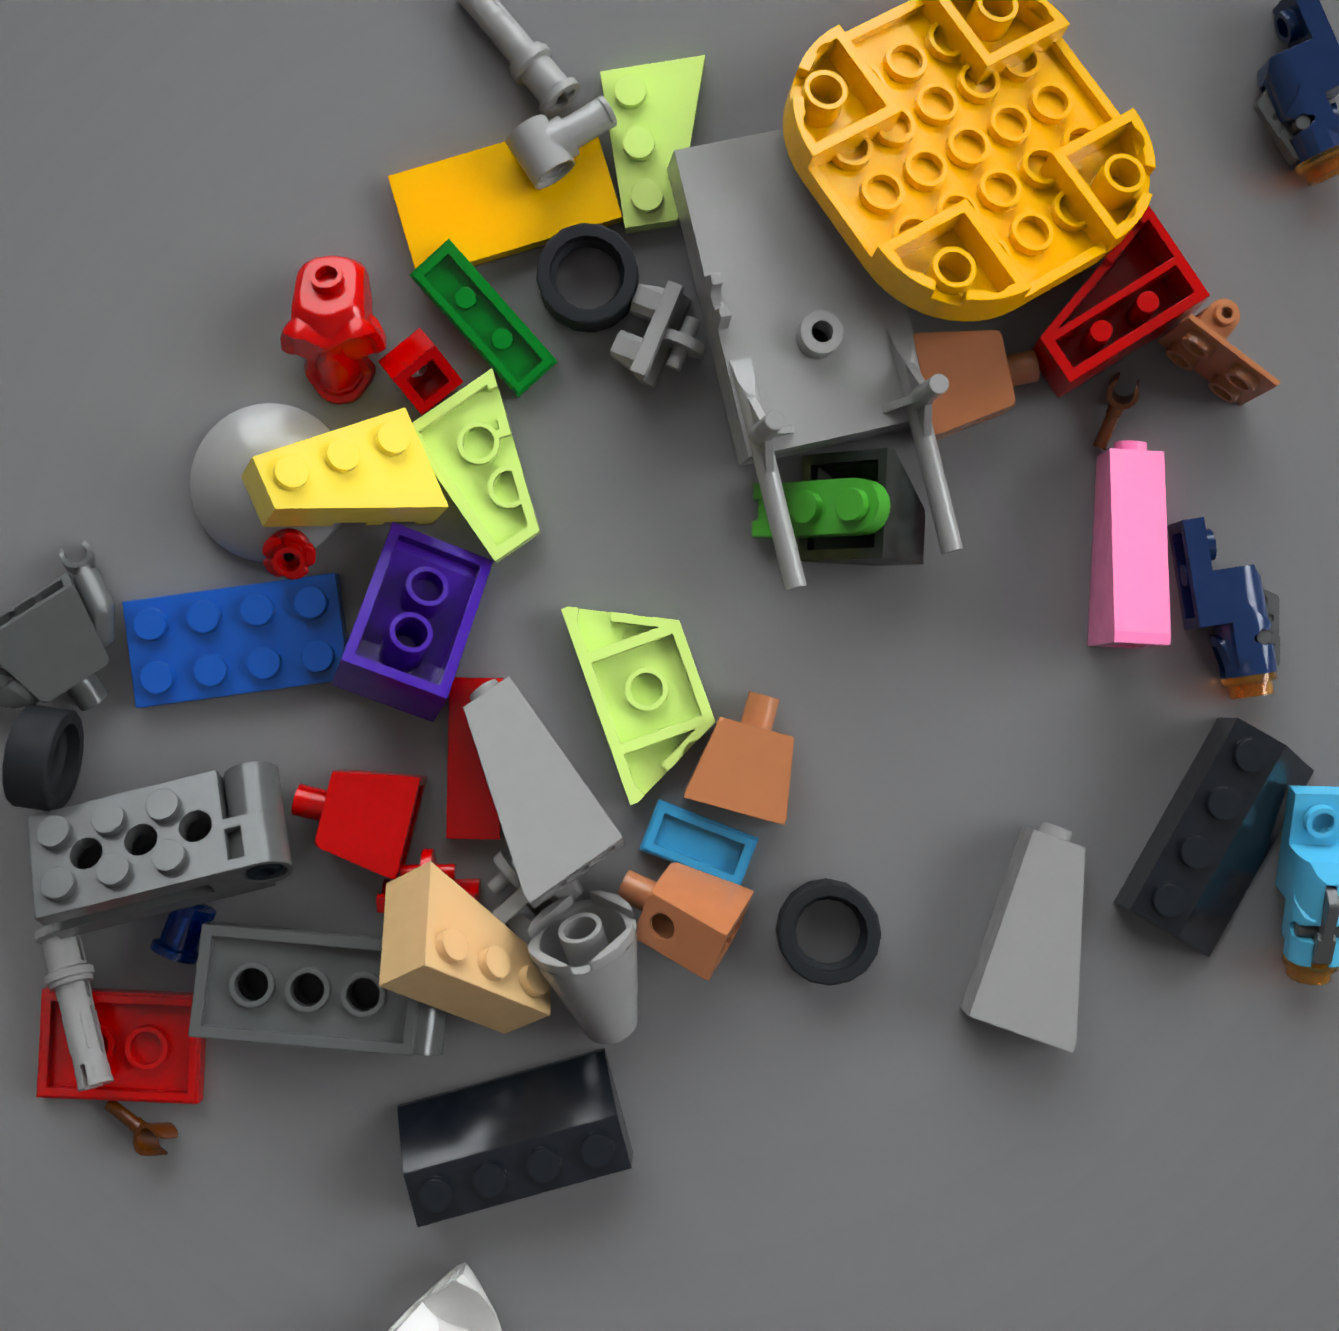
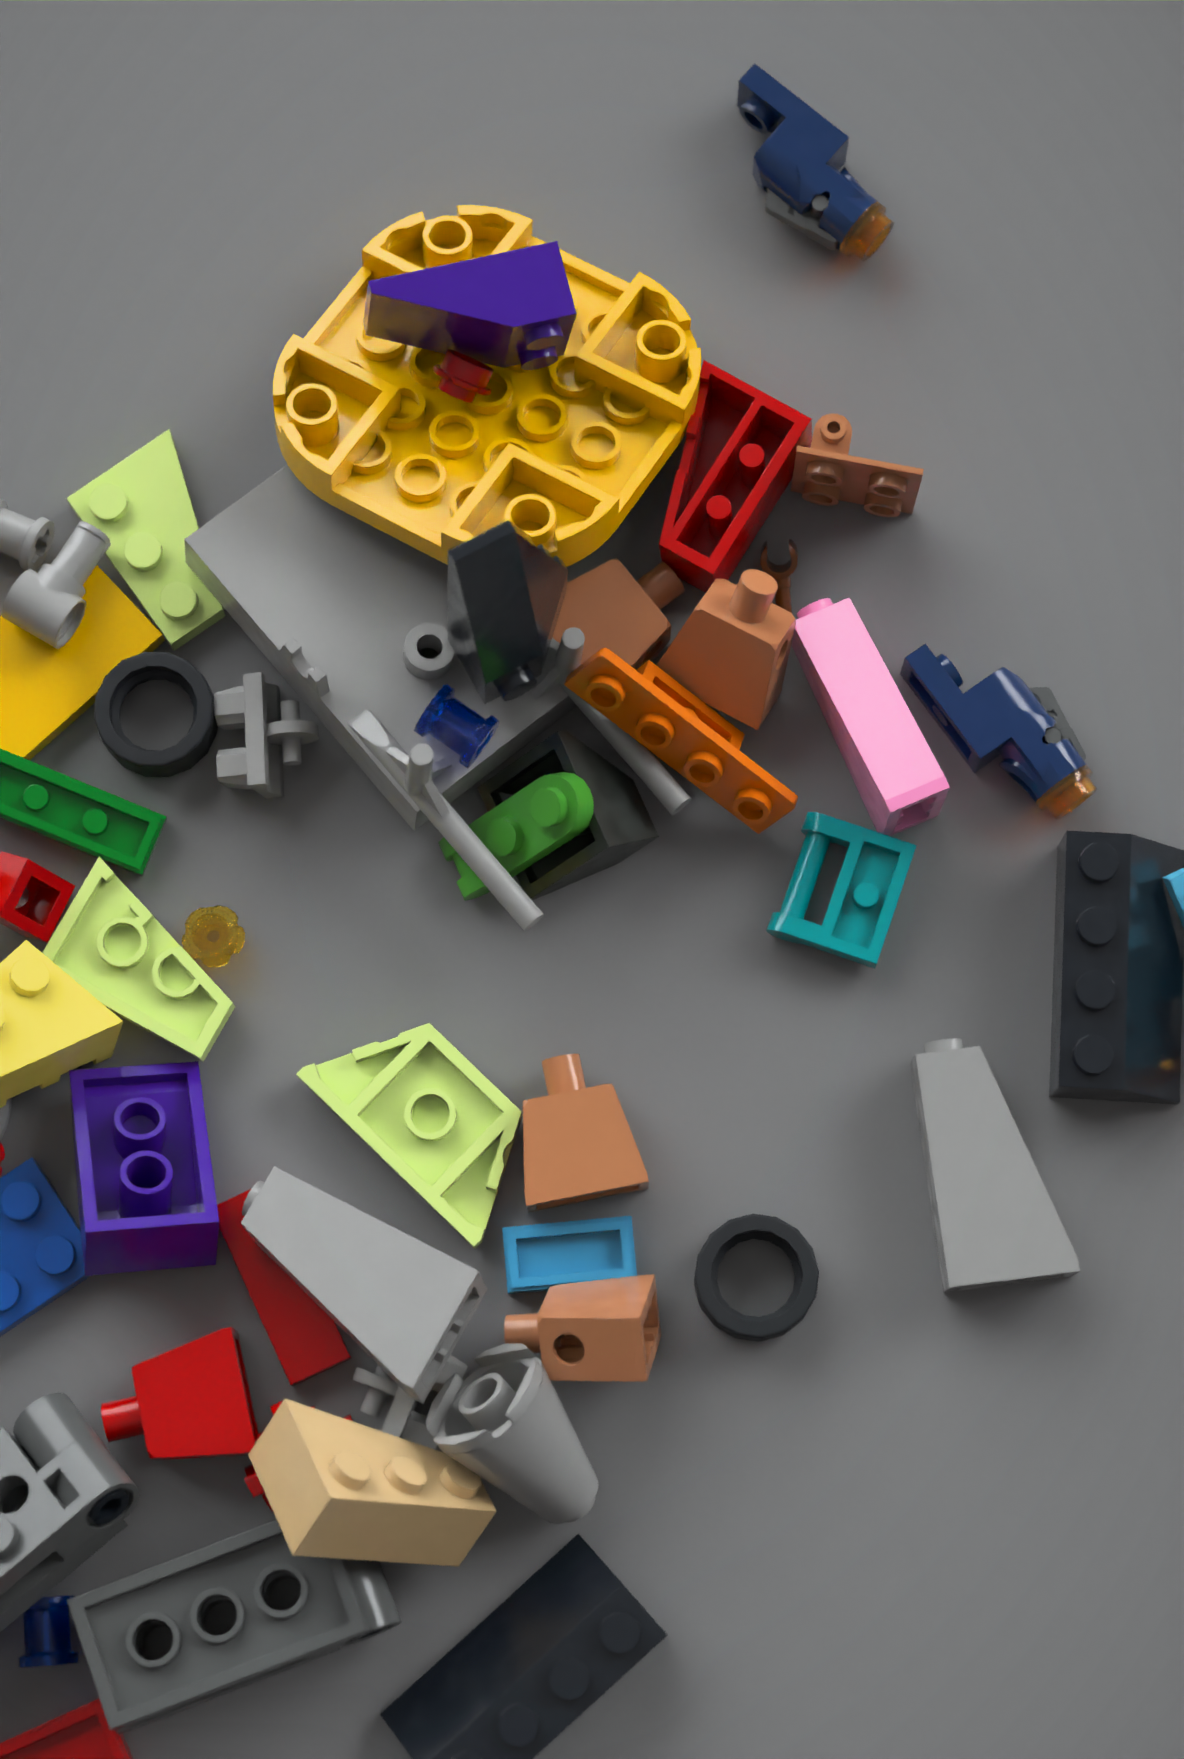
camera: 25 degrees left, 10 degrees down
none -> clear yellow plate [182,905,245,968]
none -> dark purple slope [363,241,577,370]
none -> clear blue bush [414,684,500,768]
none -> red plate [433,349,494,403]
none -> black wedge [448,520,568,704]
none -> orange bracket [563,648,798,834]
none -> nougat torso [657,569,796,730]
none -> teal plate [766,812,917,969]

